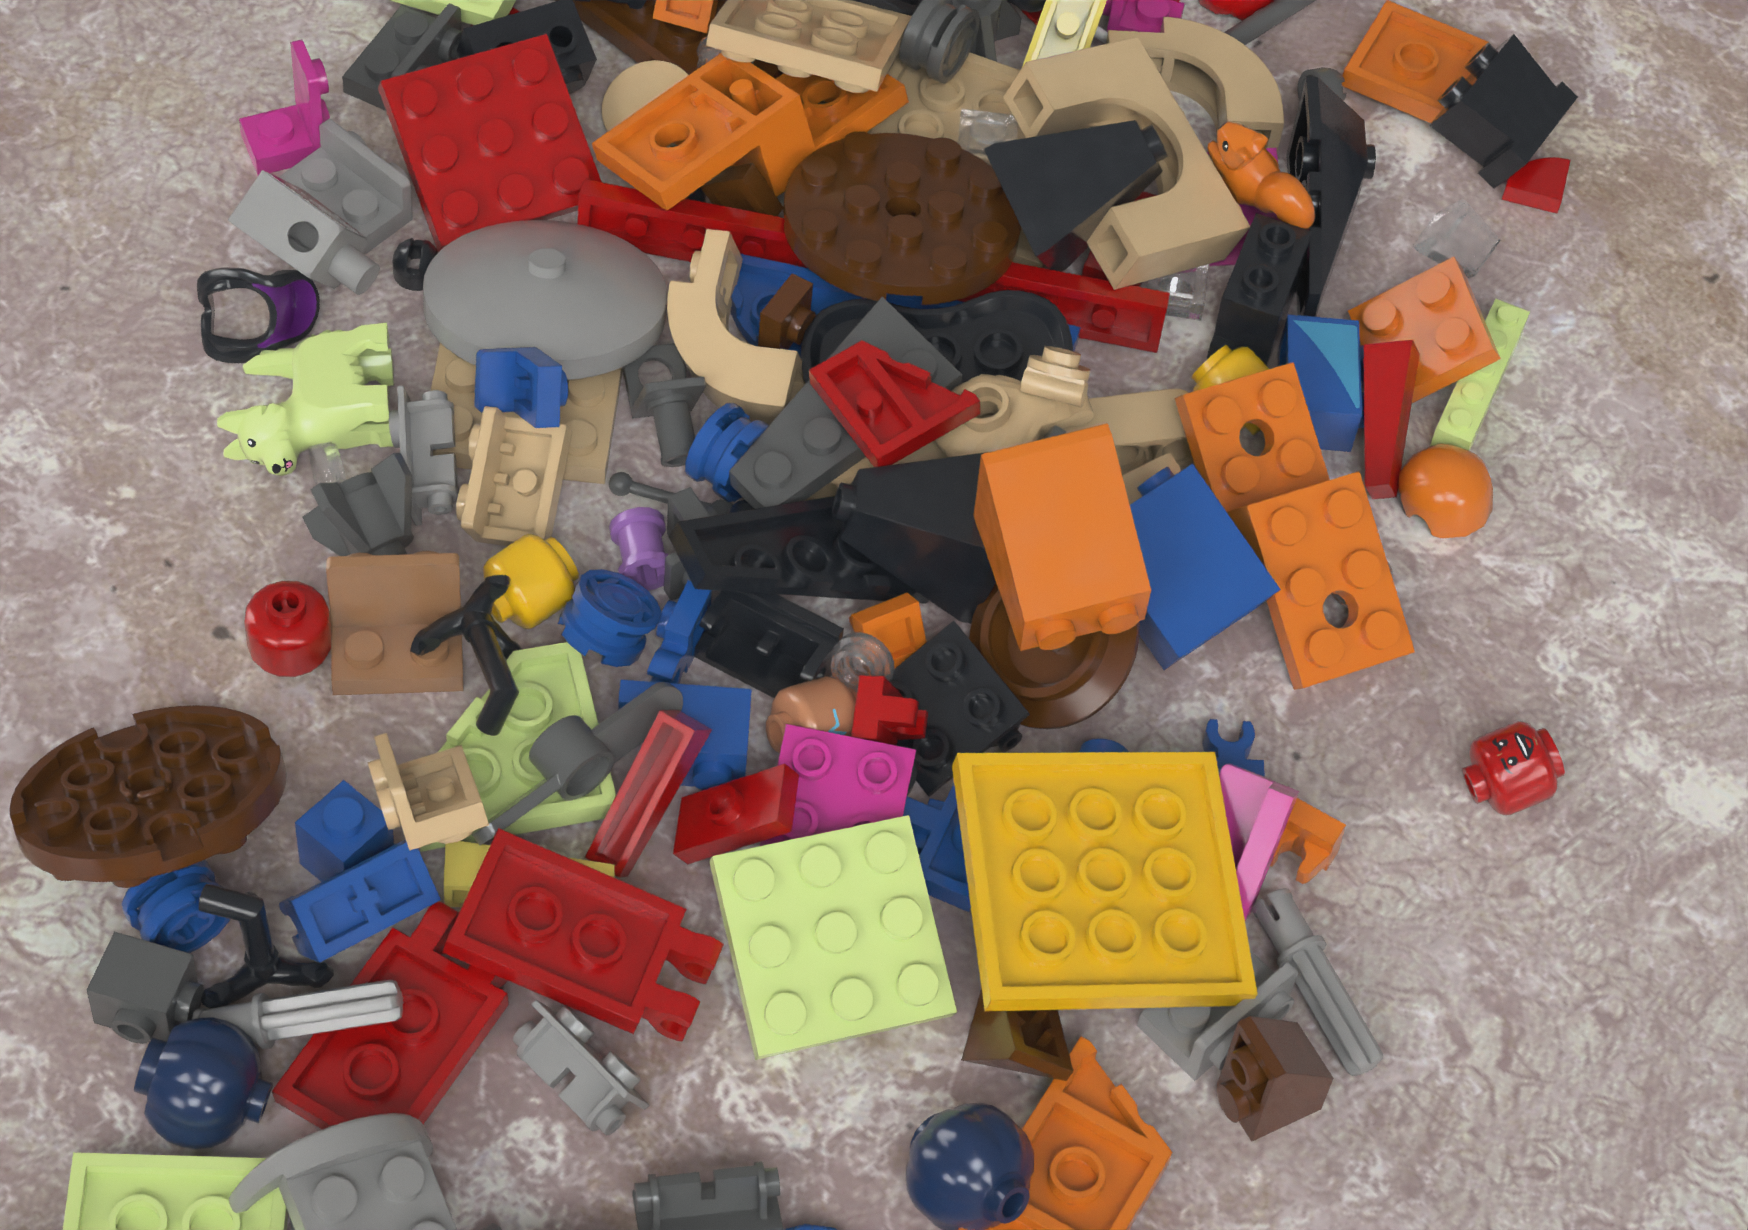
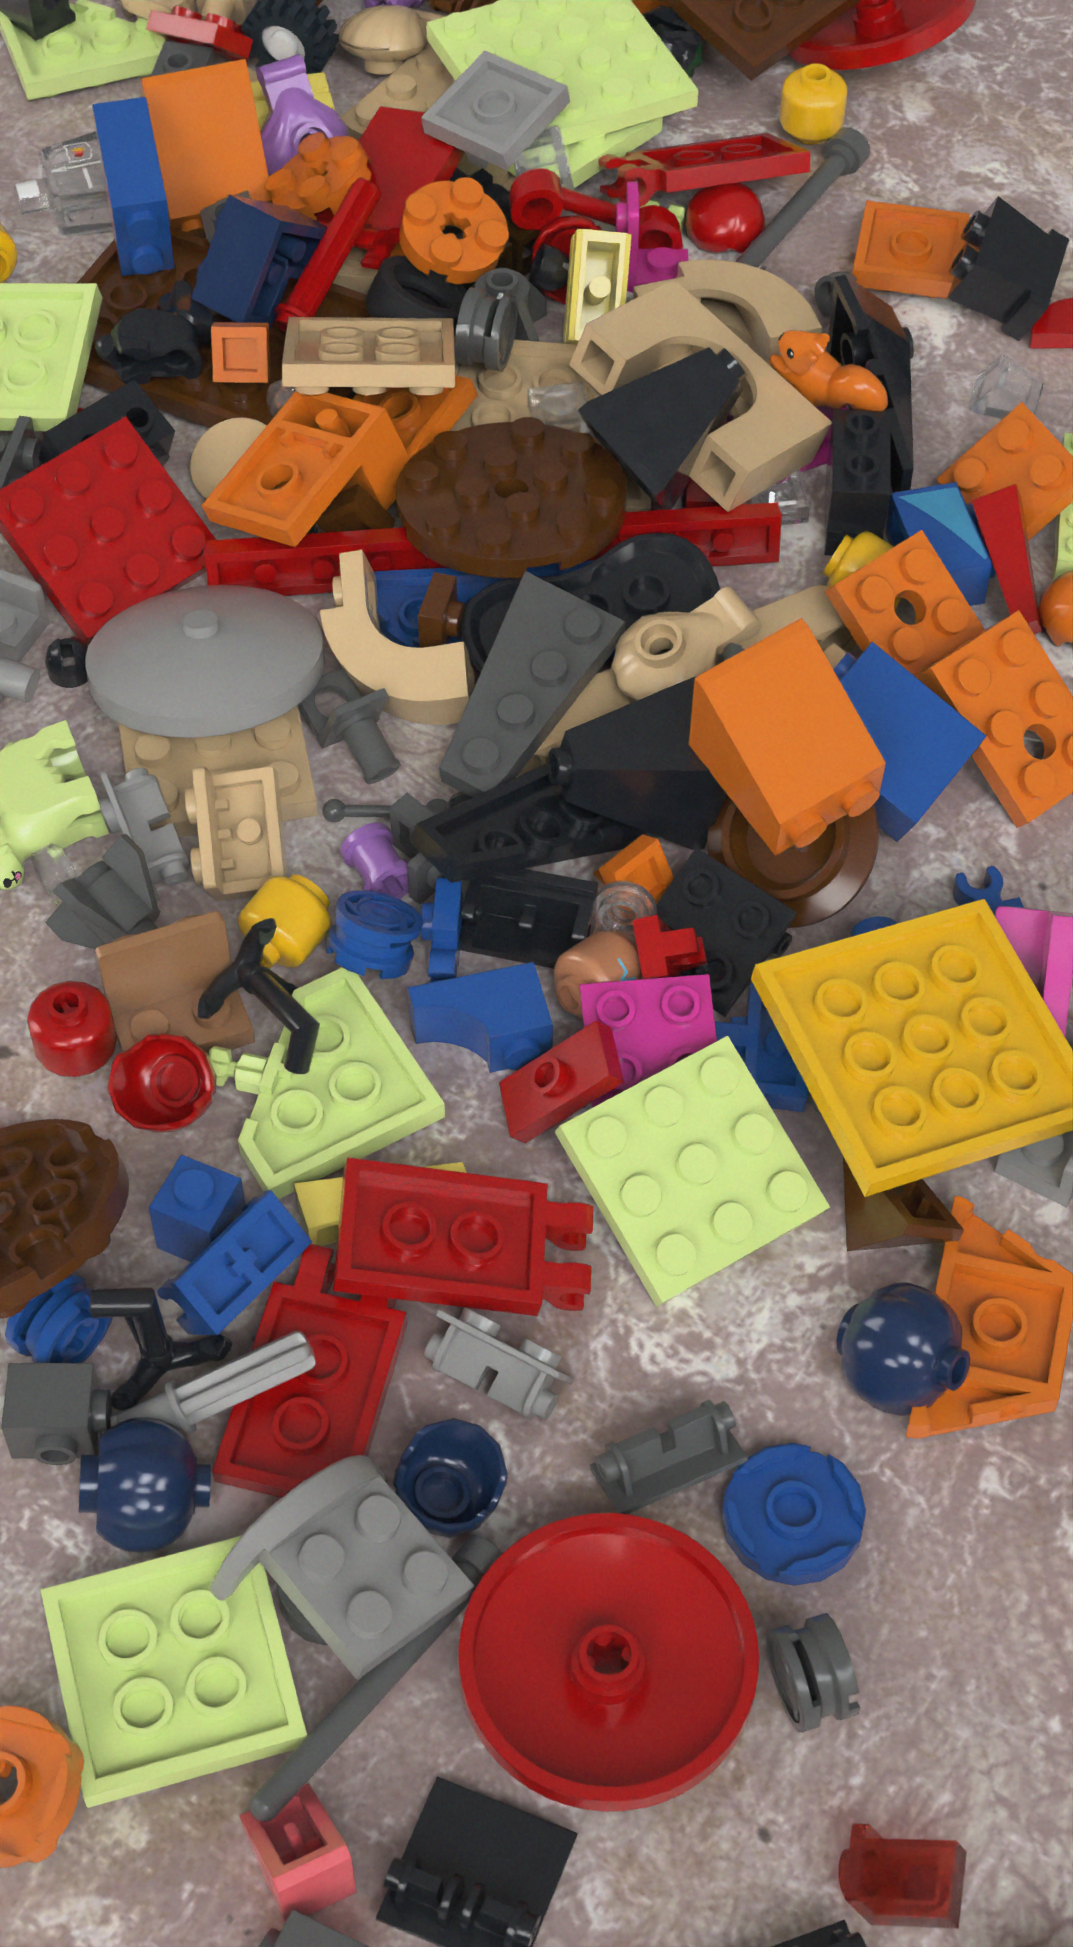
camera: 10 degrees left, 0 degrees up
tan bracket [367,733,489,851] -> none
dark grey piece [471,682,683,845] -> none
blue bracket [474,347,568,428] -> none
red piece [584,710,712,878] -> none
blue wheel [685,403,769,502] -> none
red wing [809,340,980,467] -> none
tan plate [1020,346,1091,407] -> none
none -> red hair [107,1033,217,1133]
none -> yellowish green piece [209,1046,269,1095]
none -> dark blue hair [393,1418,508,1538]

